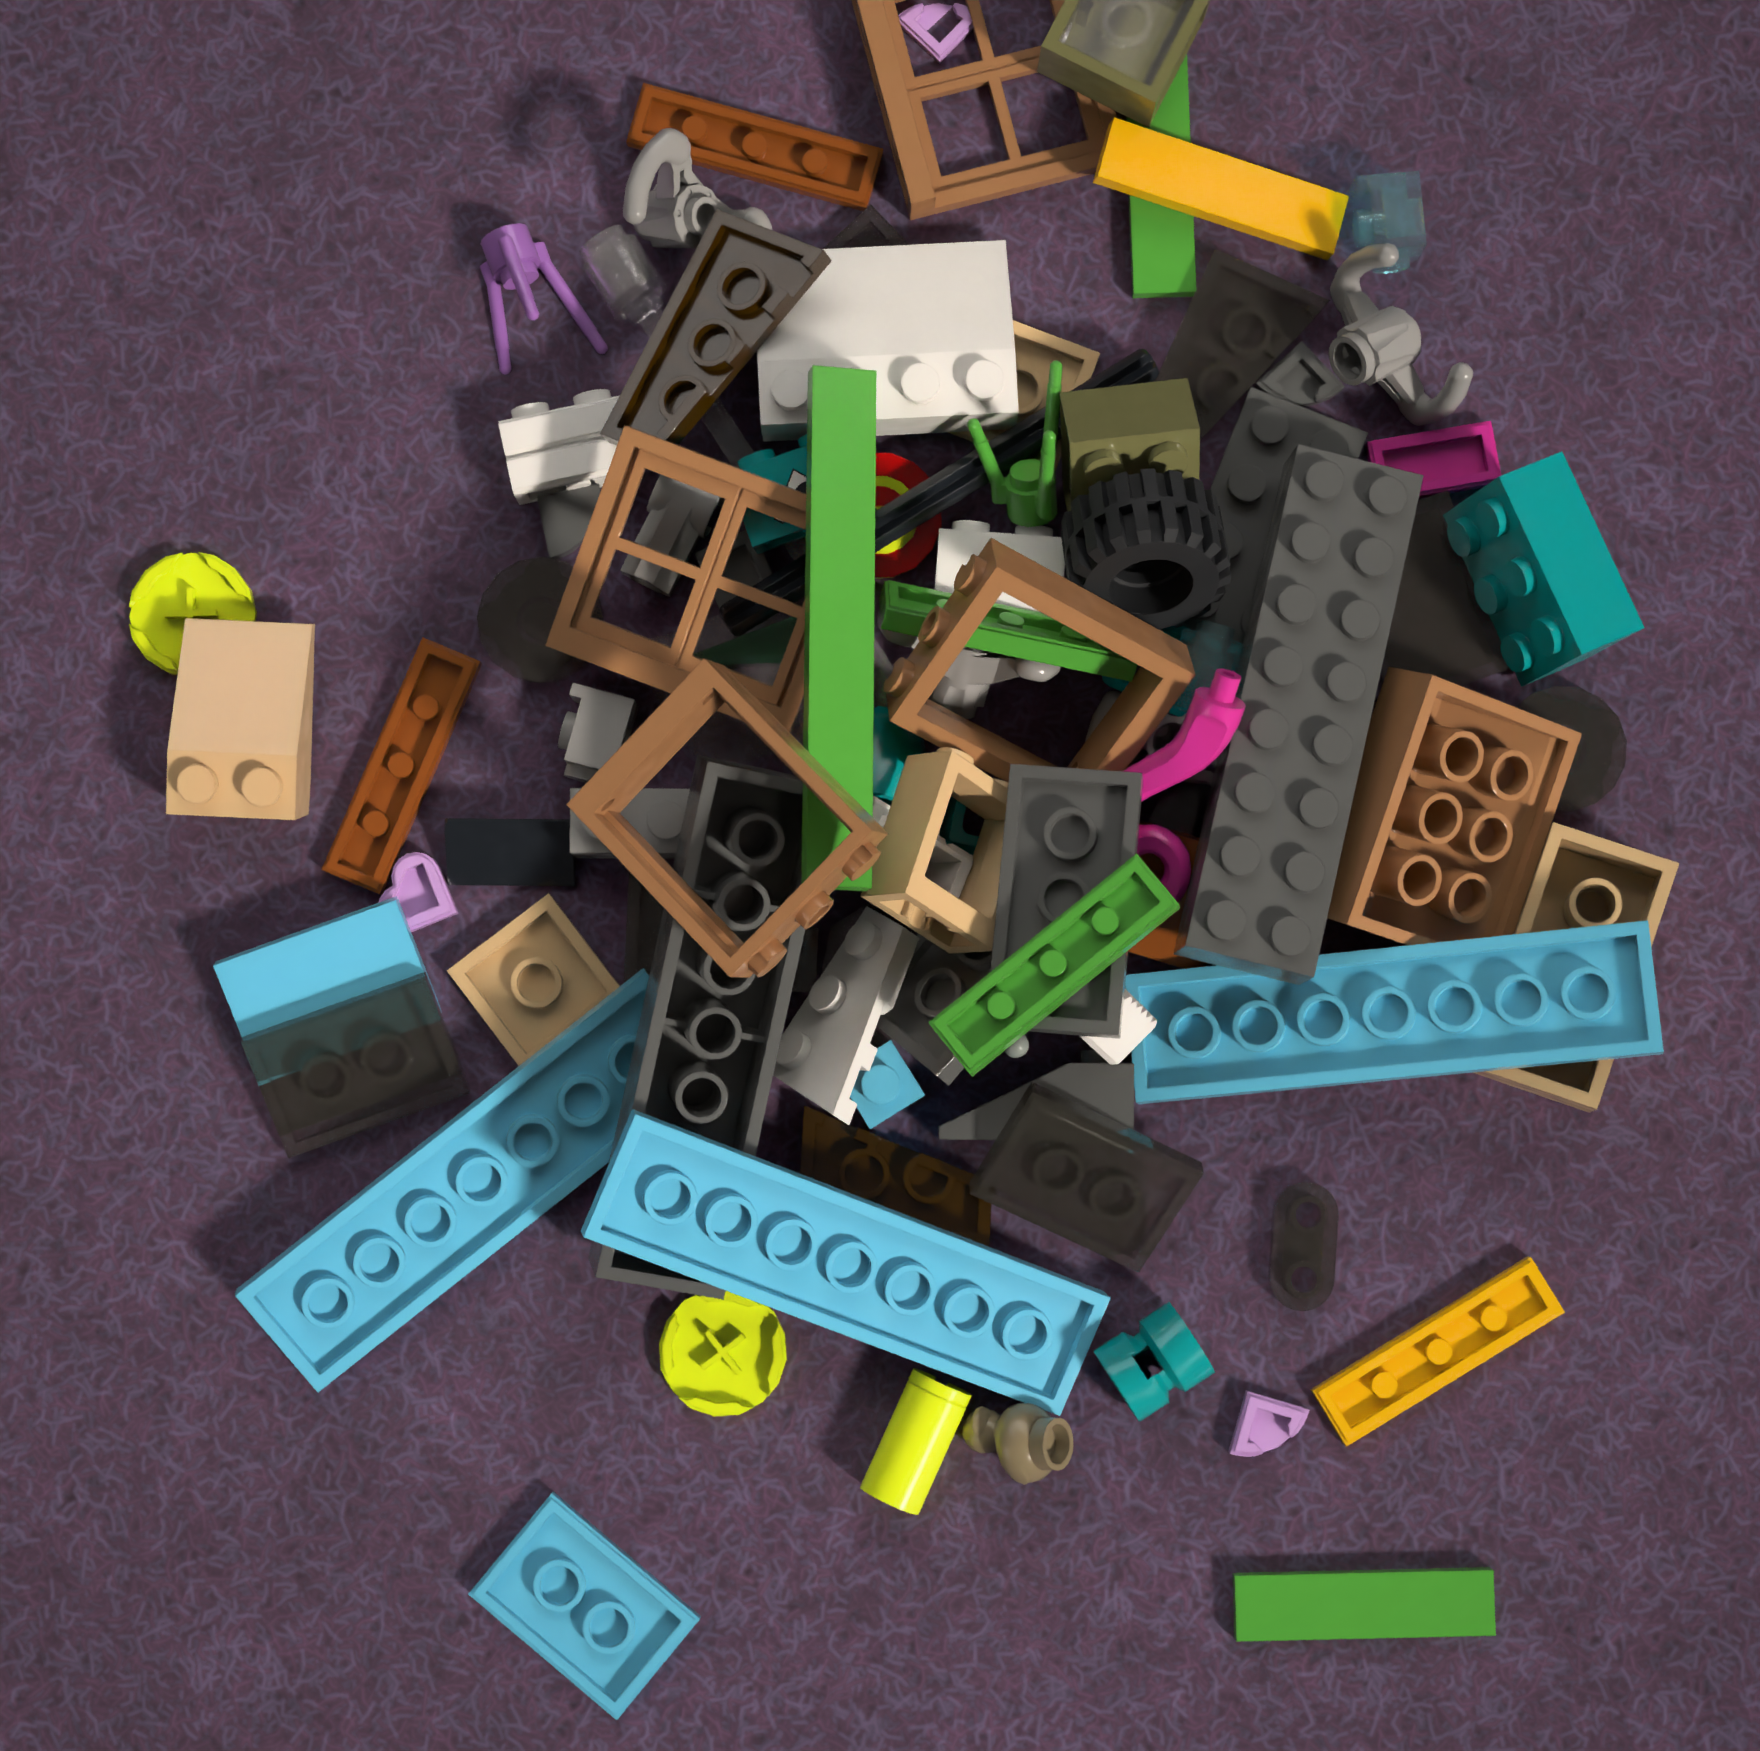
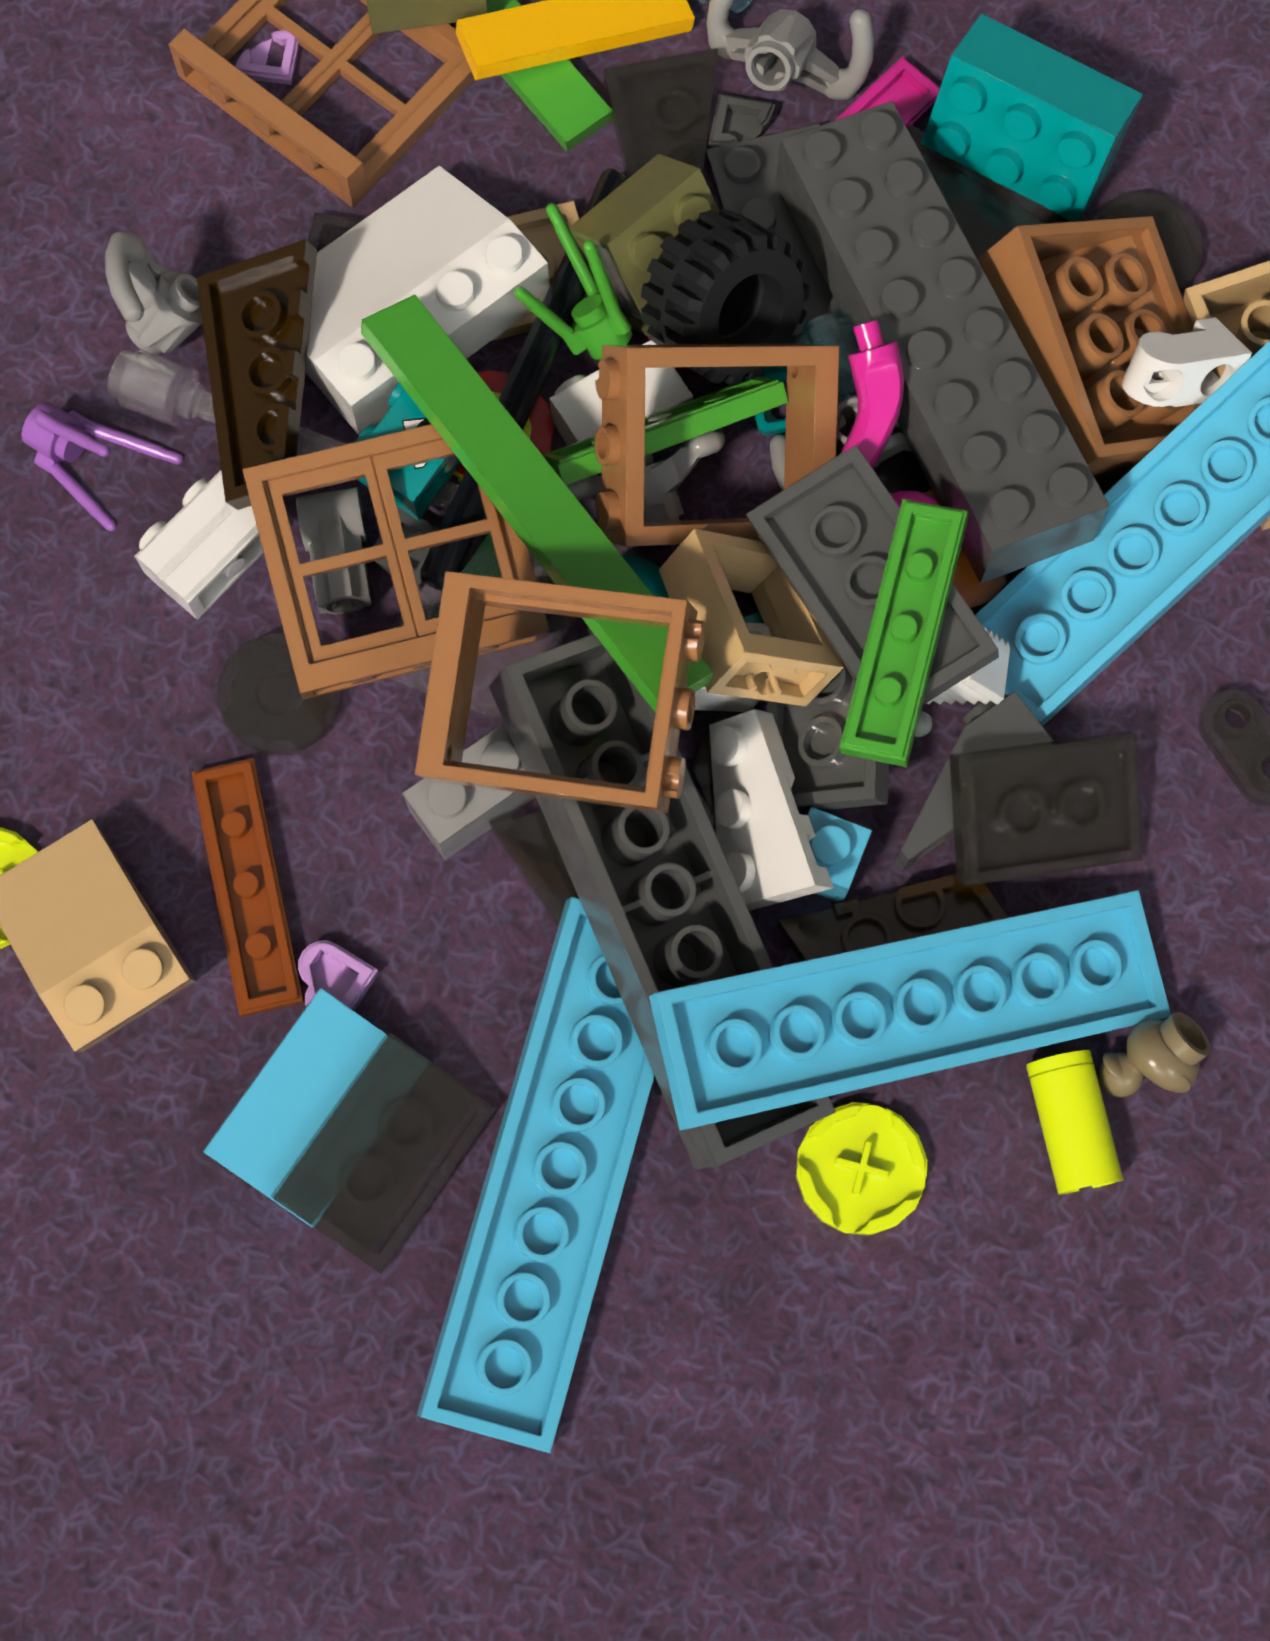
camera: 35 degrees left, 10 degrees down
black slope [444,818,576,886] -> none
tan tile [447,893,620,1066] -> none
medium azure tile [468,1492,701,1720] -> none
dark grey tile [537,484,601,561] -> none
light grey brick [558,682,639,783] -> none
dark orange tile [626,83,884,212] -> none
teal wheel [1093,1301,1215,1422] -> none
none -> white leg [1122,317,1252,407]

